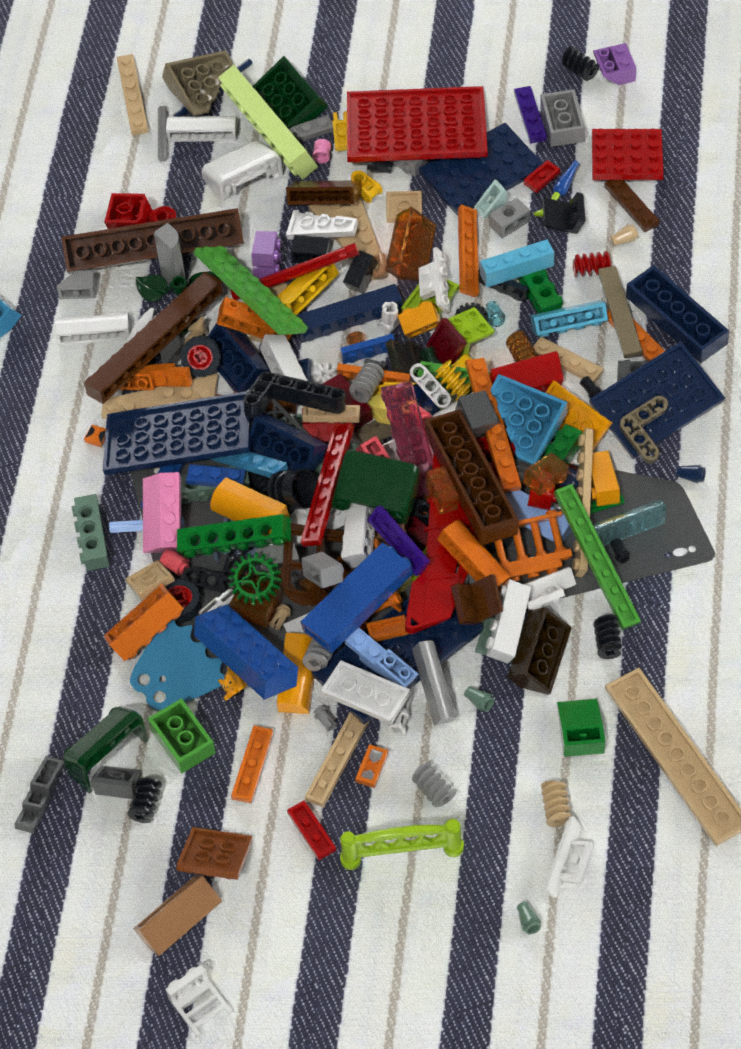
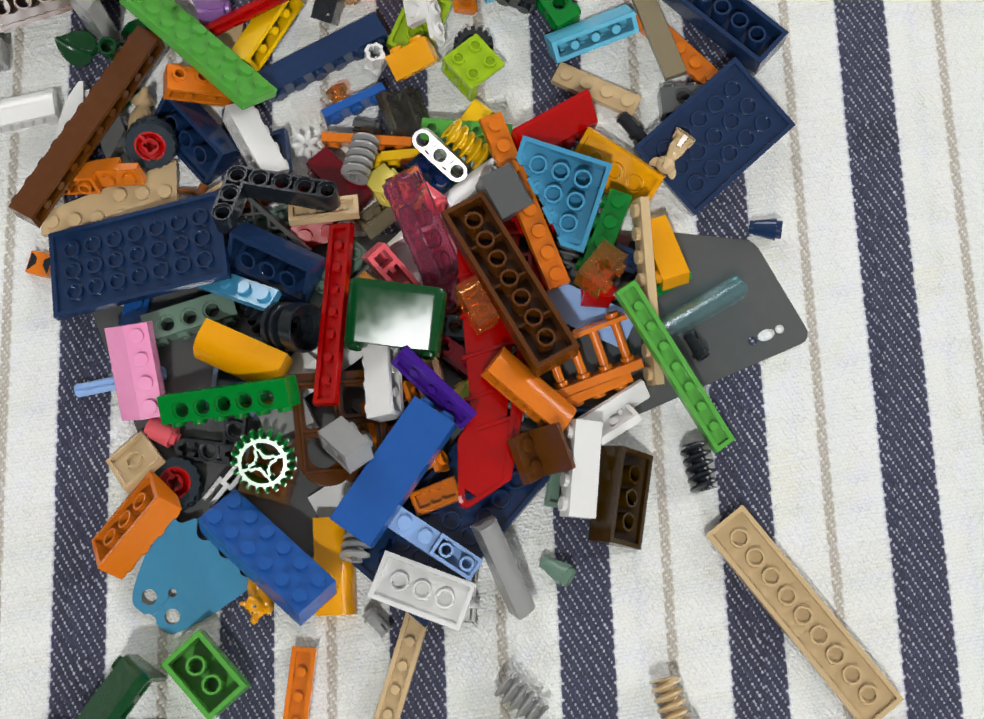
camera: 10 degrees left, 20 degrees up
sand green brick [72,494,110,571] -> none
blue plate [186,464,246,487] -> none
tan pin [269,604,291,630] -> none
orange piece [355,744,389,788] -> none
clear green bush [420,347,442,364] -> none
dark red plate [426,318,467,366] -> none
clear light blue cone [486,301,505,327] -> none
clear orange piece [506,331,538,362] -> none
green slope [557,699,605,757] -> none
dark tan beam [620,396,668,464] -> none
none -> tan animal [649,127,695,179]

